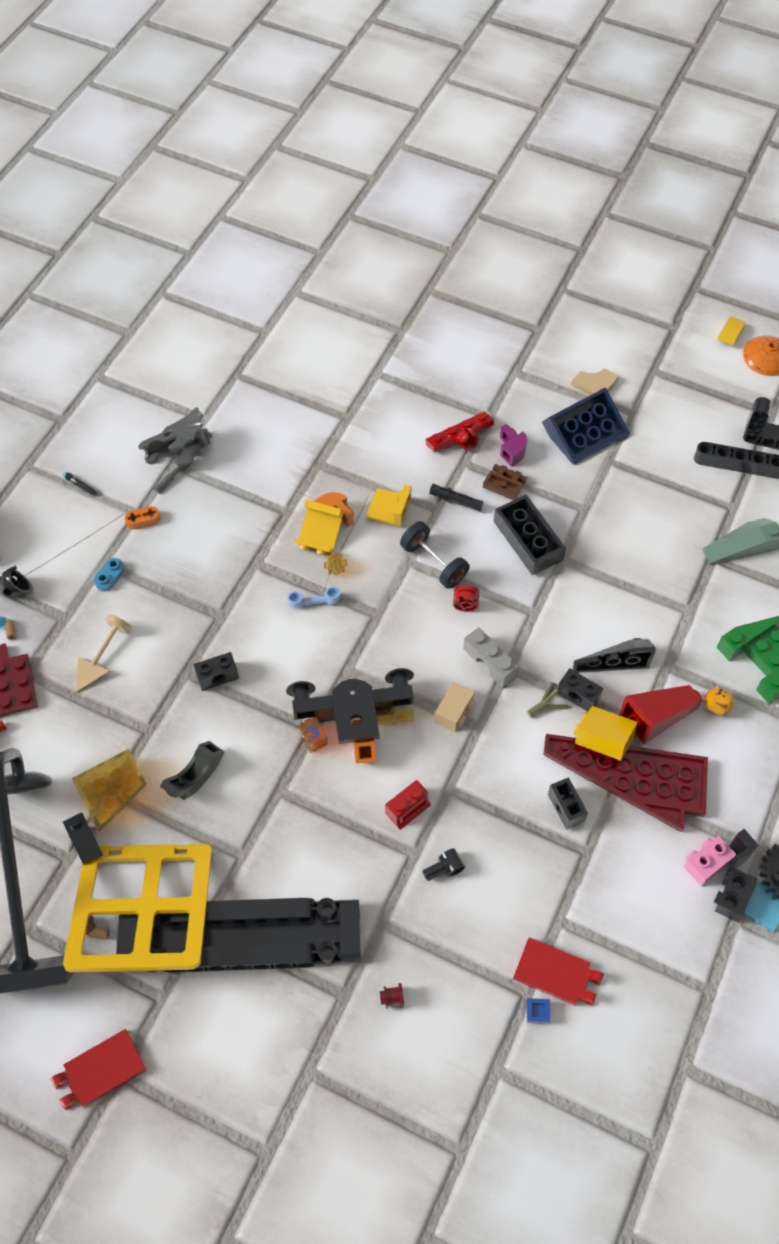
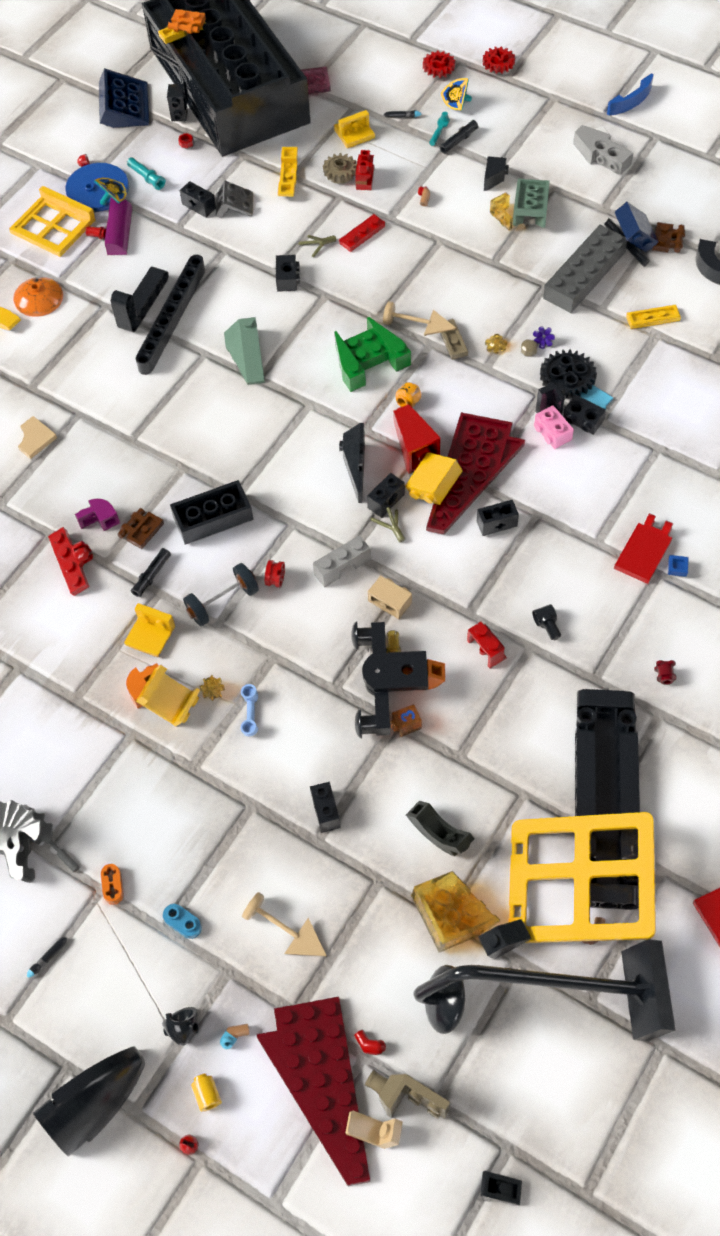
camera: 80 degrees left, 0 degrees up
dark blue slope [542,387,630,464] -> none

